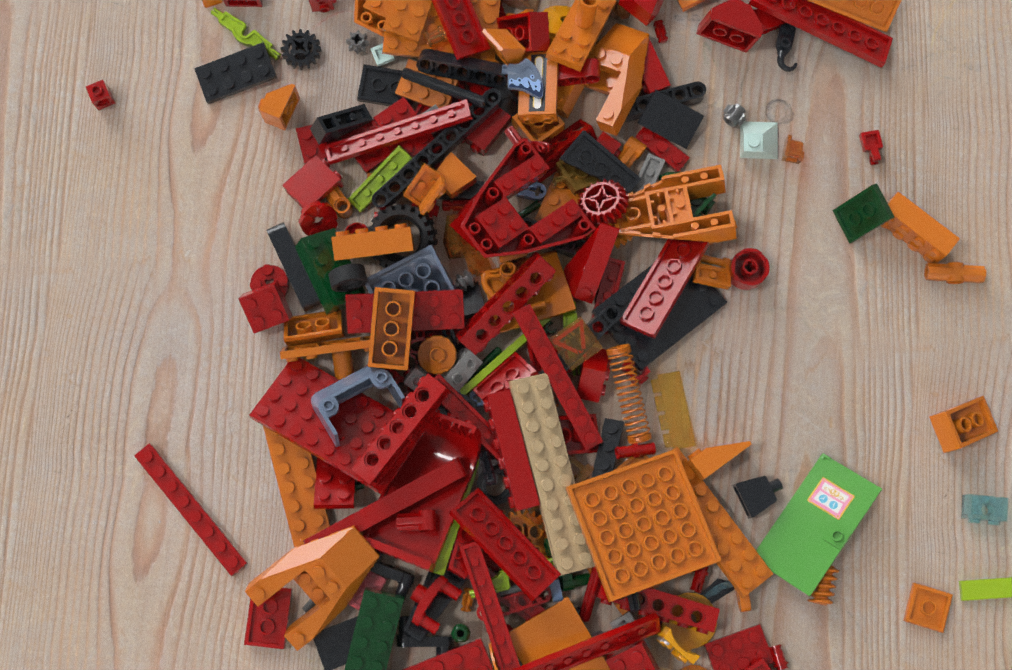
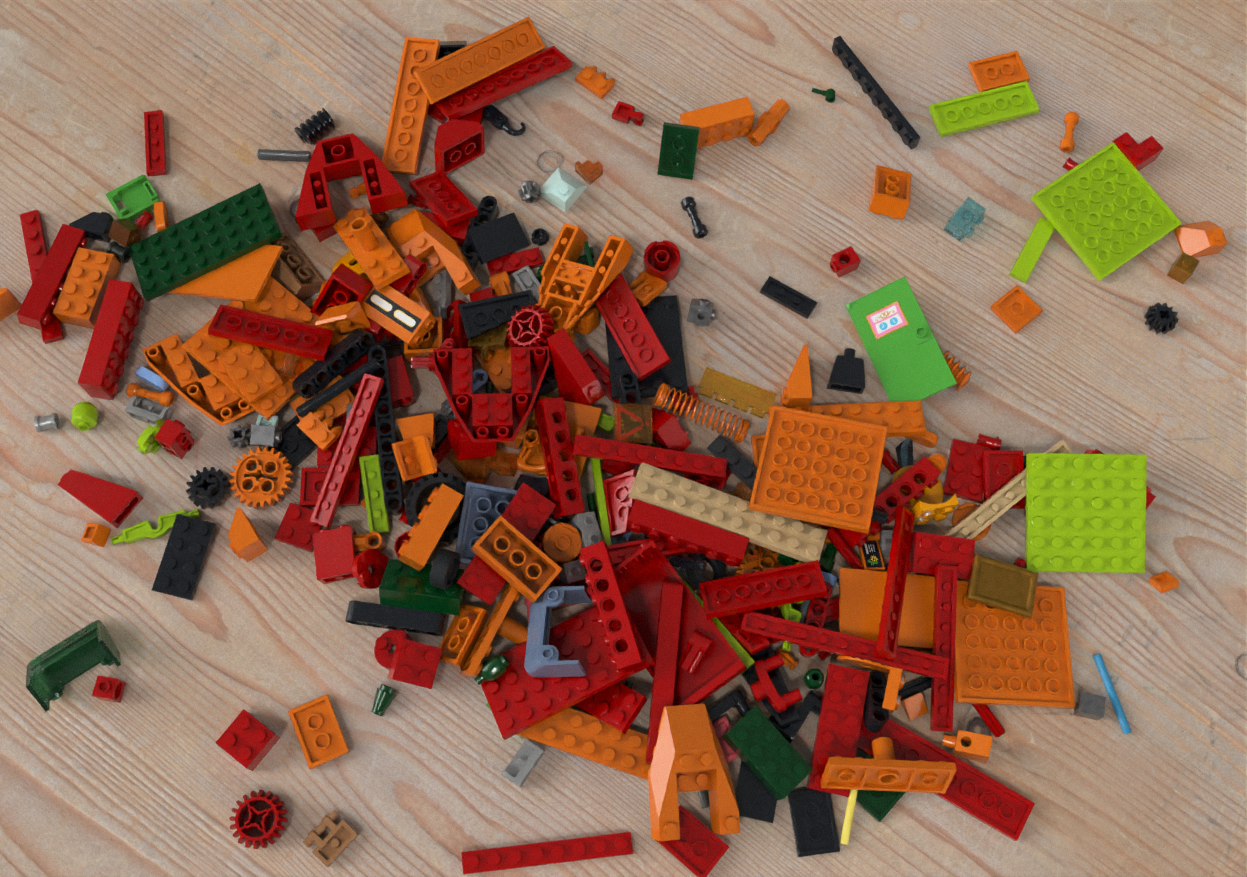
camera: 55 degrees left, 10 degrees down
black slope [310,104,373,145] -> none
flat silver wheel [455,270,476,291] -> none
sand blue arm [502,58,543,99] -> none
red pin [615,442,656,459] -> none
none -> clear green windscreen [26,620,121,712]
none -> red brick [215,709,280,771]
none -> orange gear [229,446,294,509]
none -> red gear [229,790,288,849]
none -> flat silver brick [250,425,282,447]
none -> orange plate [288,694,350,770]
none -> orange plate [297,409,342,452]
none -> medium nougat plate [303,810,359,867]
none -> dark green cone [371,684,396,716]
none -> red plate [410,172,478,227]
none -> light grey hinge [432,269,451,321]
none -> dark green plant [474,654,510,685]
none -> light grey hinge [501,740,544,788]
none -> black plate [531,228,549,246]
none -> orange panel [572,307,599,335]
none -> orange plate [575,66,615,99]
none -> black piece [680,197,708,239]
none -> flat silver brick [687,298,716,327]
none -> black tile [760,276,817,319]
none -> red brick [830,246,861,277]
none -> tile [858,540,885,572]
none -> orange wheel [928,453,947,473]

